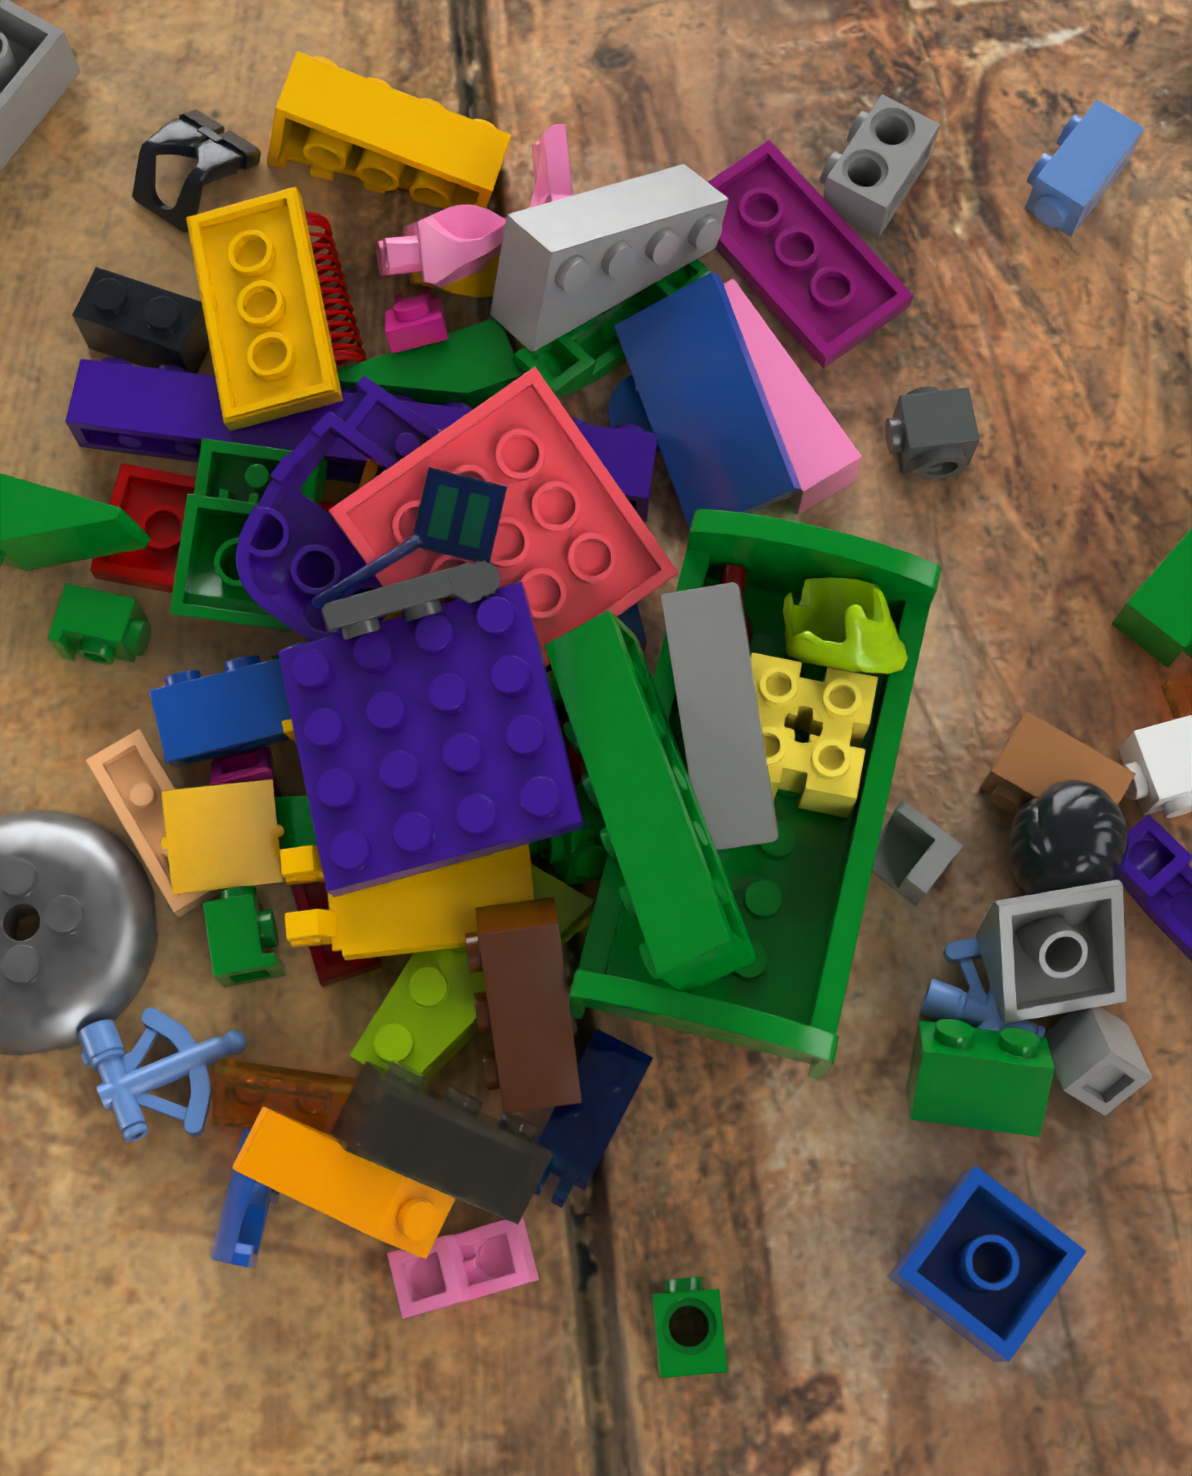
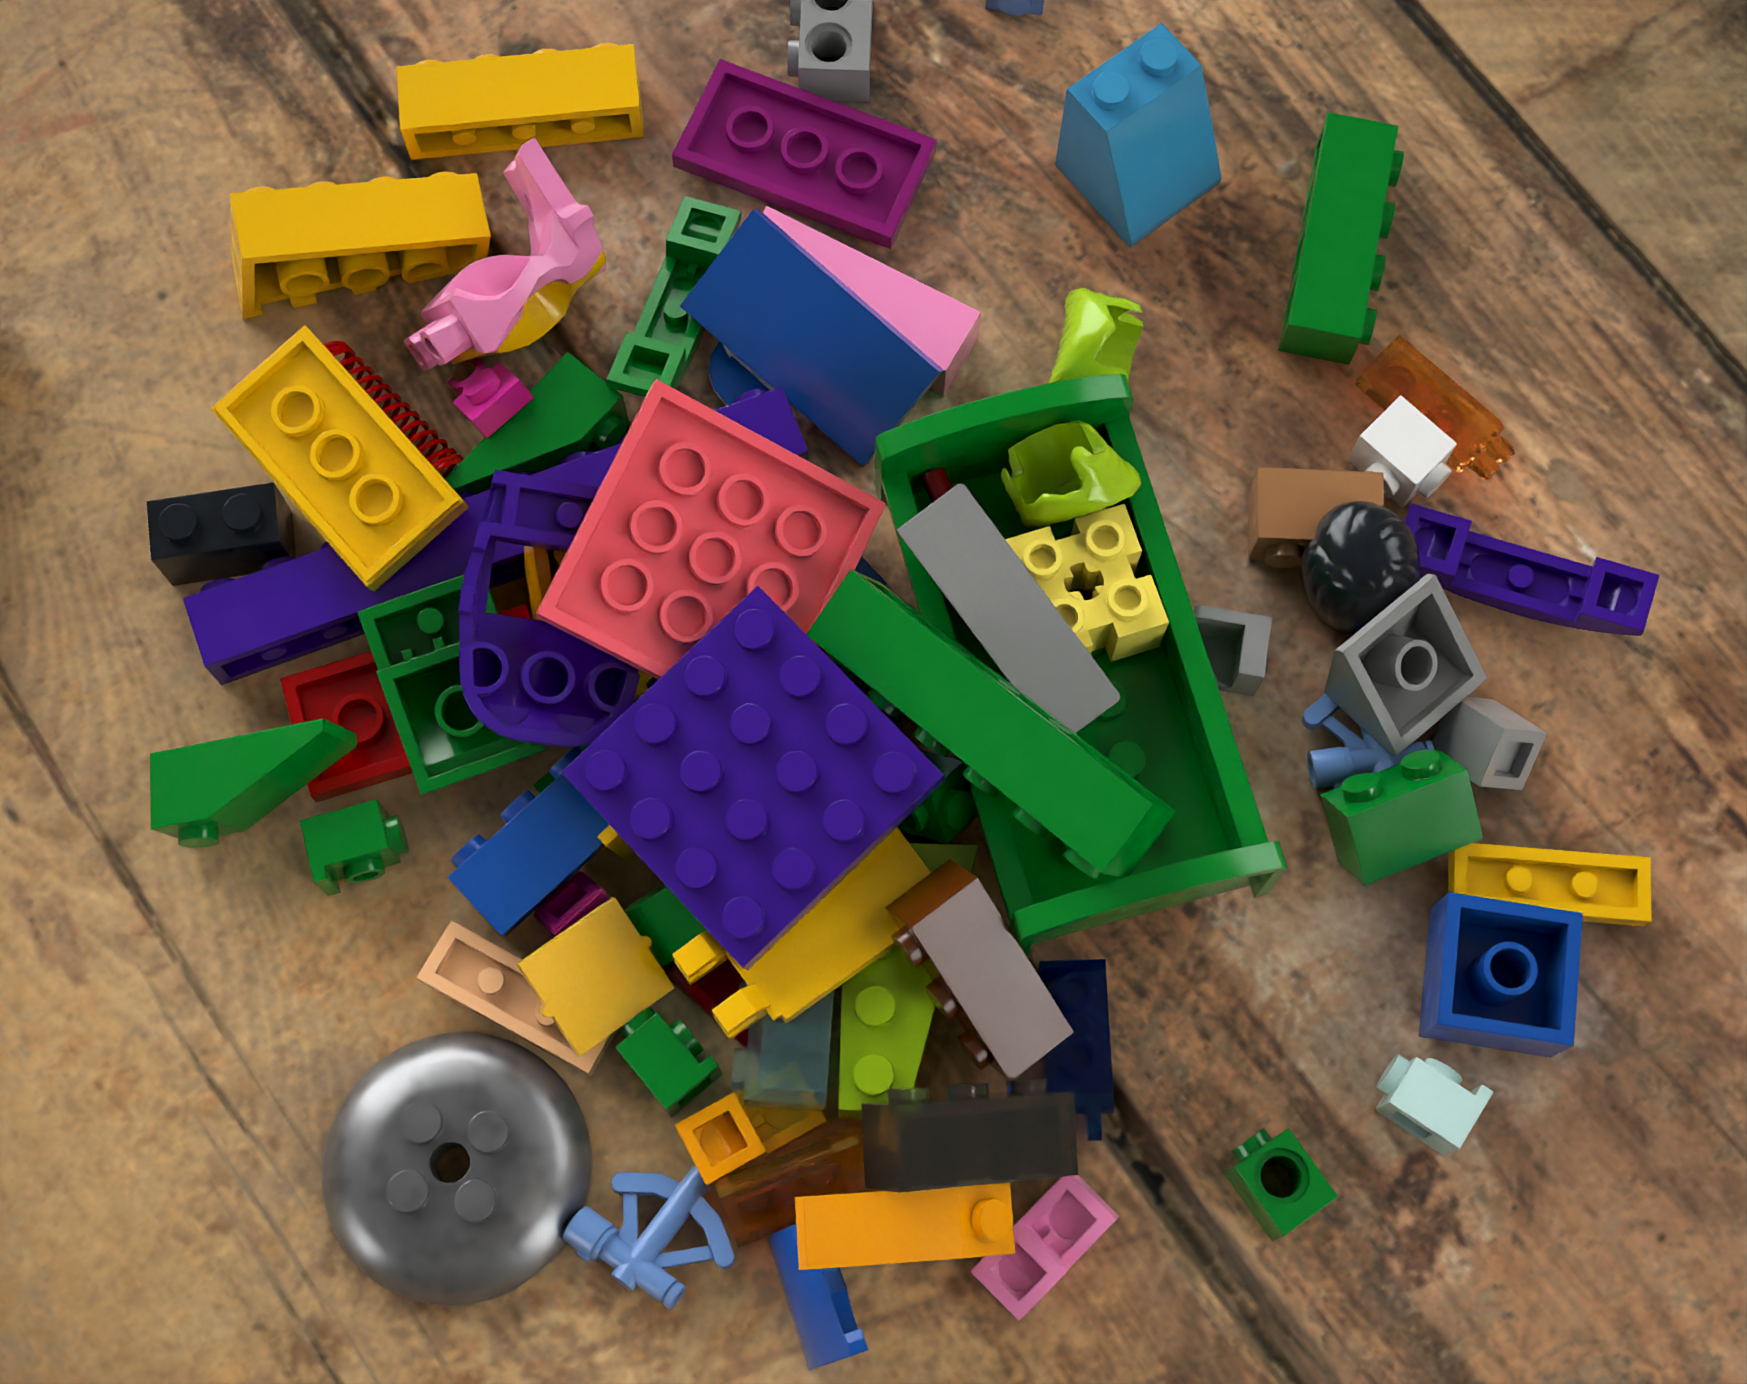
camera: 30 degrees left, 0 degrees up
black piece [132,109,261,232] -> none
clear blue piece [312,467,507,608] -> none
dark grey hinge [321,559,502,640] -> none
light grey wedge [490,164,729,352] -> none
dark grey brick [885,387,980,480] -> none
none -> yellow brick [396,43,645,160]
none -> light orange slope [675,1062,828,1186]
none -> clear light blue brick [732,981,835,1112]
none -> lime hair [1048,288,1143,383]
none -> dark azure slope [1055,23,1222,248]
none -> light aqua brick [1375,1054,1494,1156]
none -> yellow plate [1448,843,1652,926]

